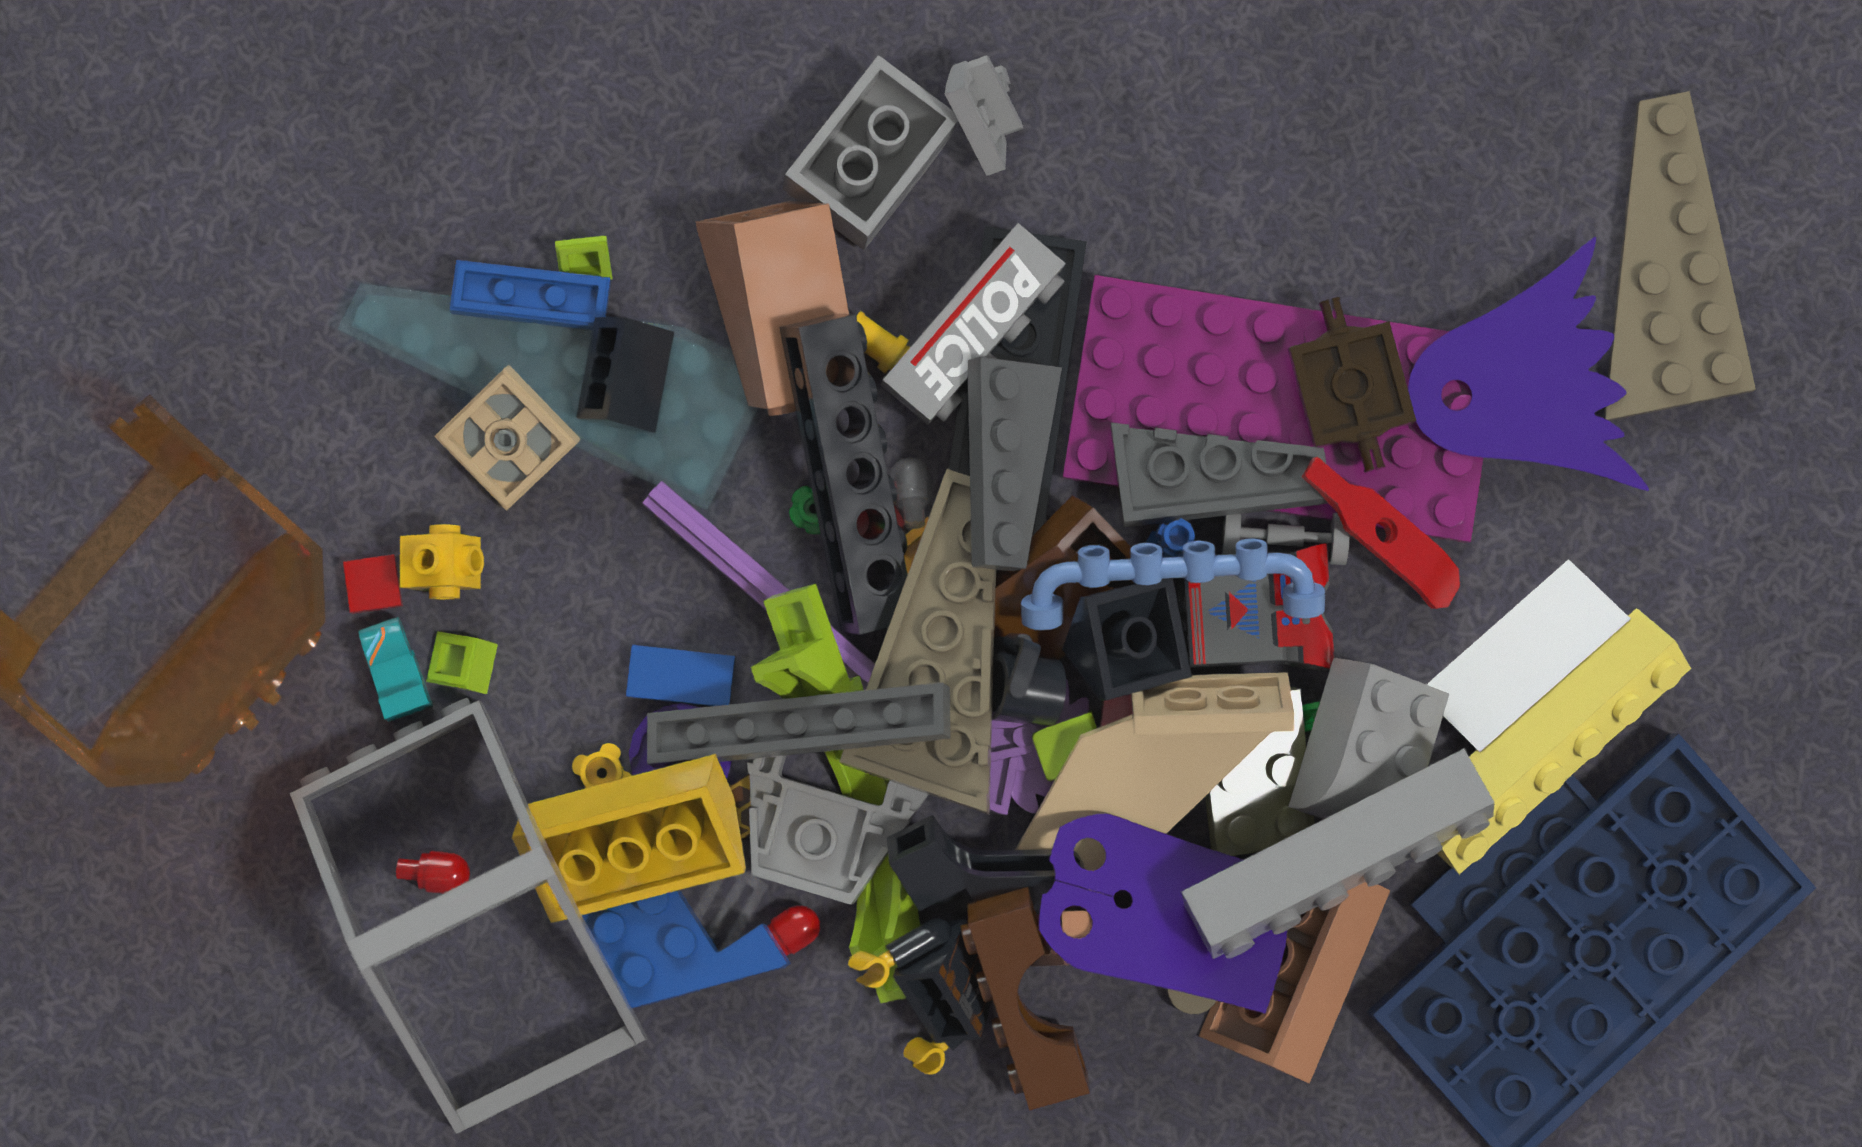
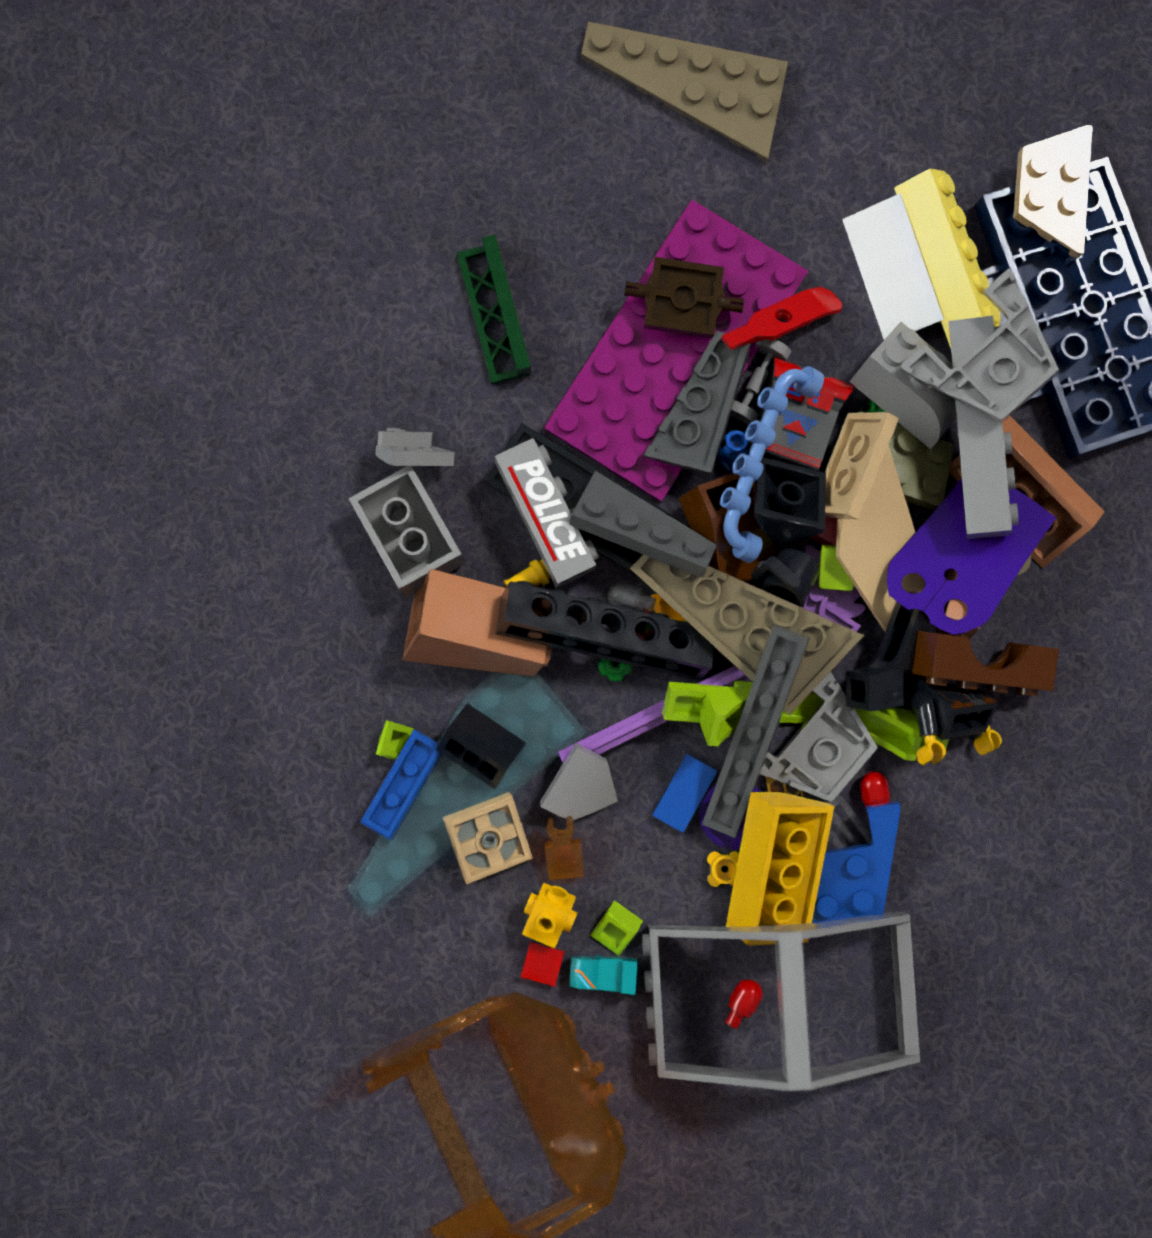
camera: 60 degrees left, 0 degrees up
dark purple piece [1408,237,1649,491] -> none
none -> dark green fence [457,234,532,384]
none -> light grey slope [540,743,618,821]
none -> clear orange plate [545,816,585,880]
none -> light grey wing [900,268,1059,423]
none -> wing [1013,125,1092,258]

